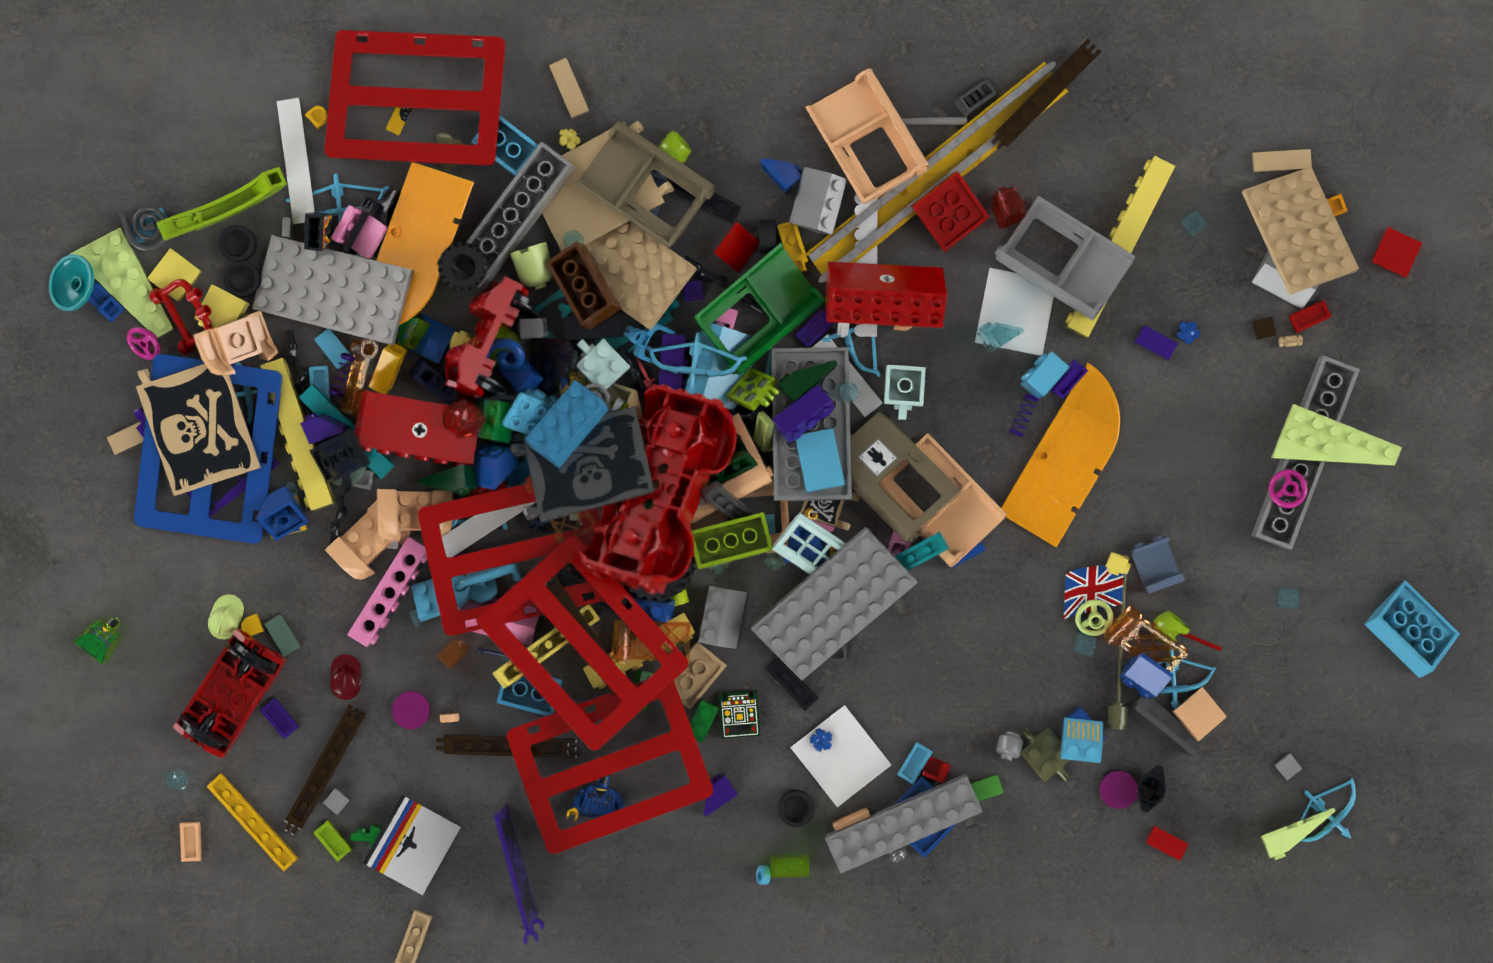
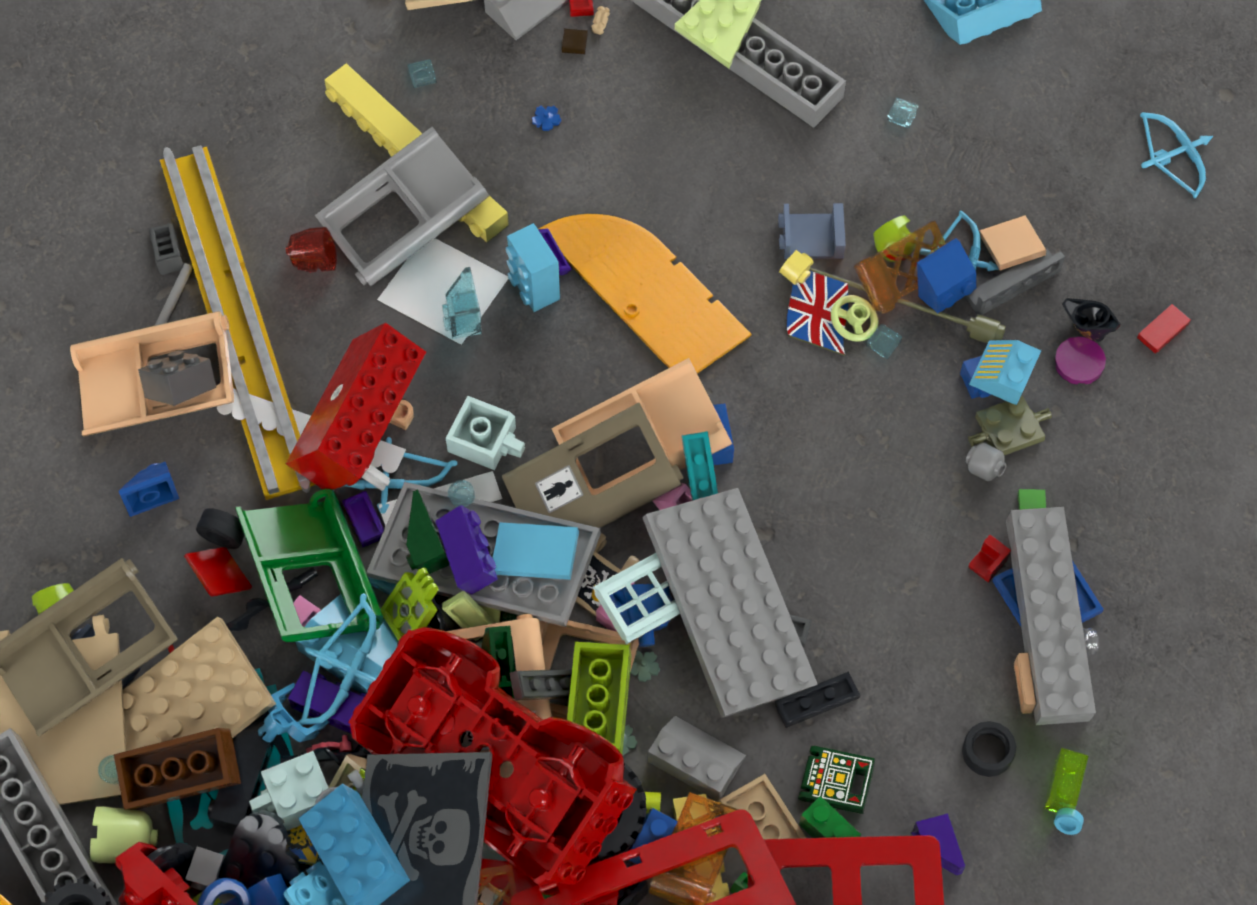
camera: 75 degrees left, 25 degrees down
black tile [669,180,742,225] -> none
dark purple tile [683,280,704,302] -> none
yellow hinge [777,222,808,272] -> none
light grey slope [789,167,847,235] -> none
white sticker [790,705,891,807] -> none
blue plant [809,728,832,752] -> none
medium azure tile [897,742,933,785] -> none
red plate [911,171,990,252] -> none
dark brown hinge [991,39,1101,150] -> none
dark purple piece [1009,393,1039,437] -> none
dark purple tile [1135,325,1178,360] -> none
red piece [1180,633,1222,651] -> none
yellowish green wedge [1261,808,1335,860] -> none
dark pink piece [1269,470,1308,508] -> none
light grey tile [1274,753,1302,780] -> none
none -> dark grey brick [138,350,216,406]

